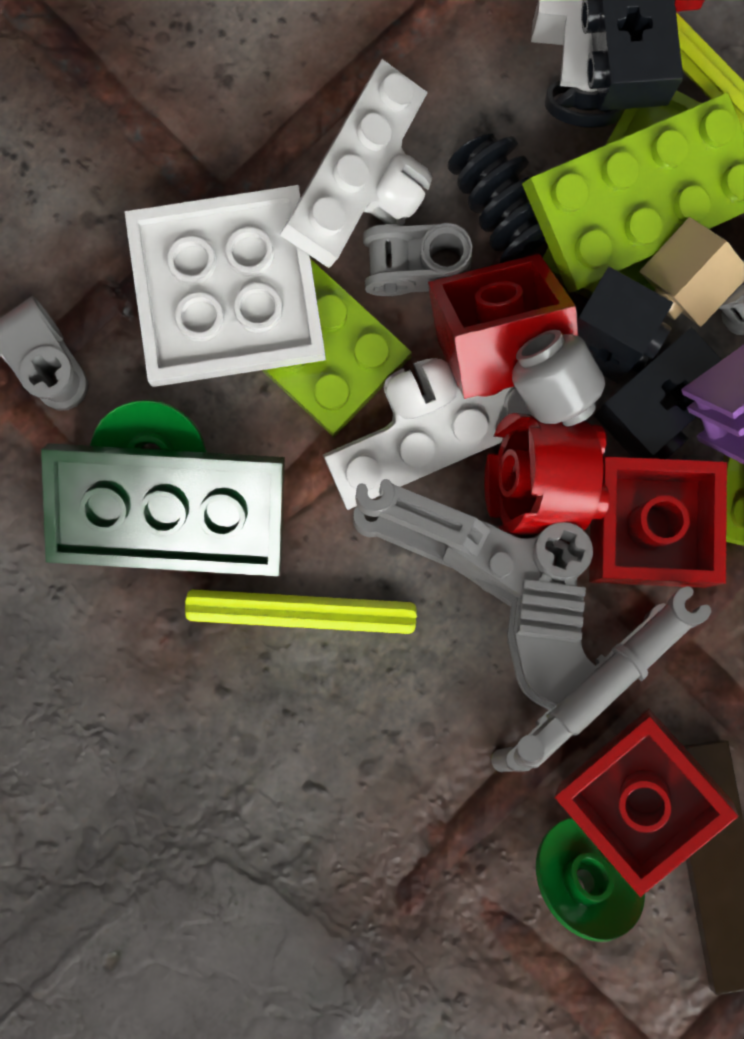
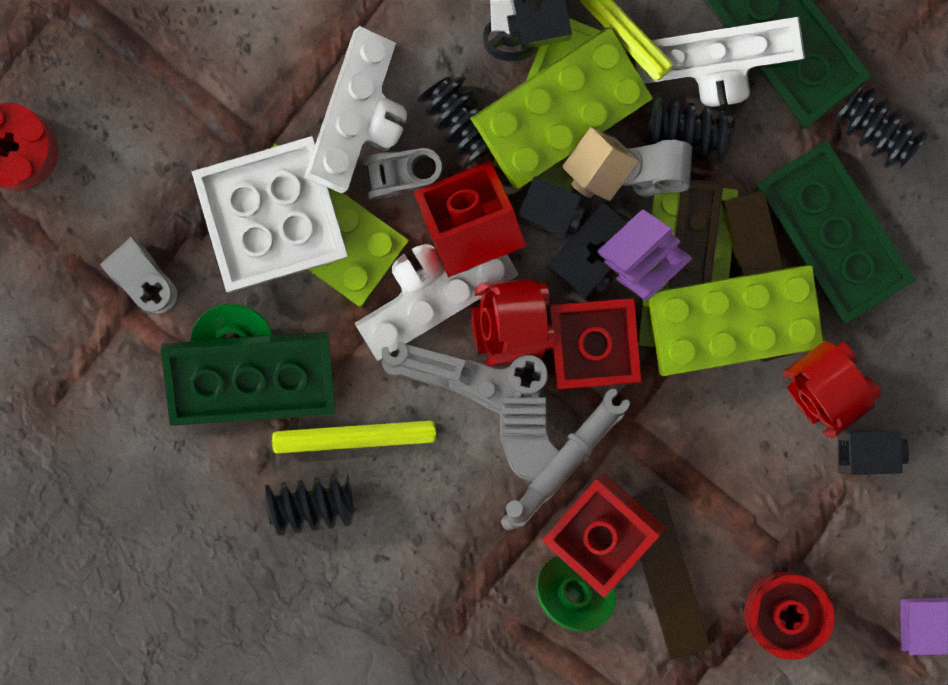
camera: 10 degrees left, 5 degrees up
light grey head [512,330,605,426] -> none
none -> black piece [265,473,354,536]

